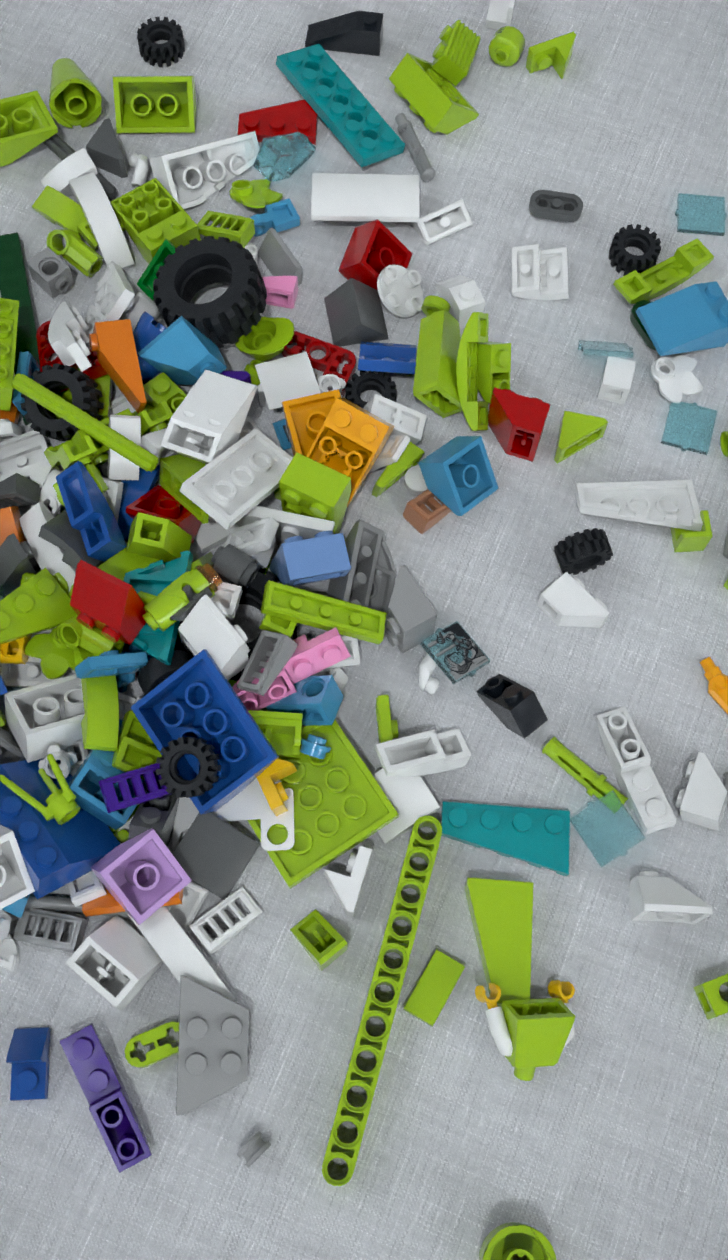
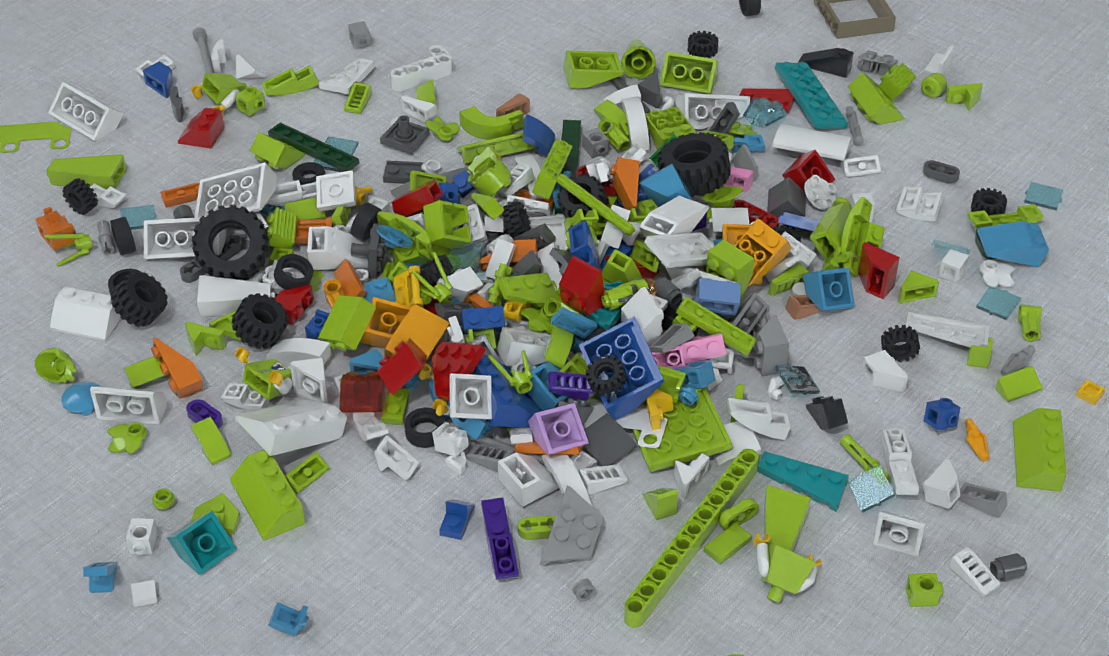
camera: 20 degrees right, 25 degrees down
none -> dark grey slope [709,102,740,134]
none -> lime plate [719,498,759,530]
none -> lime plate [821,246,850,271]
none -> light grey hinge [857,51,898,75]
none -> blue brick [923,398,961,430]

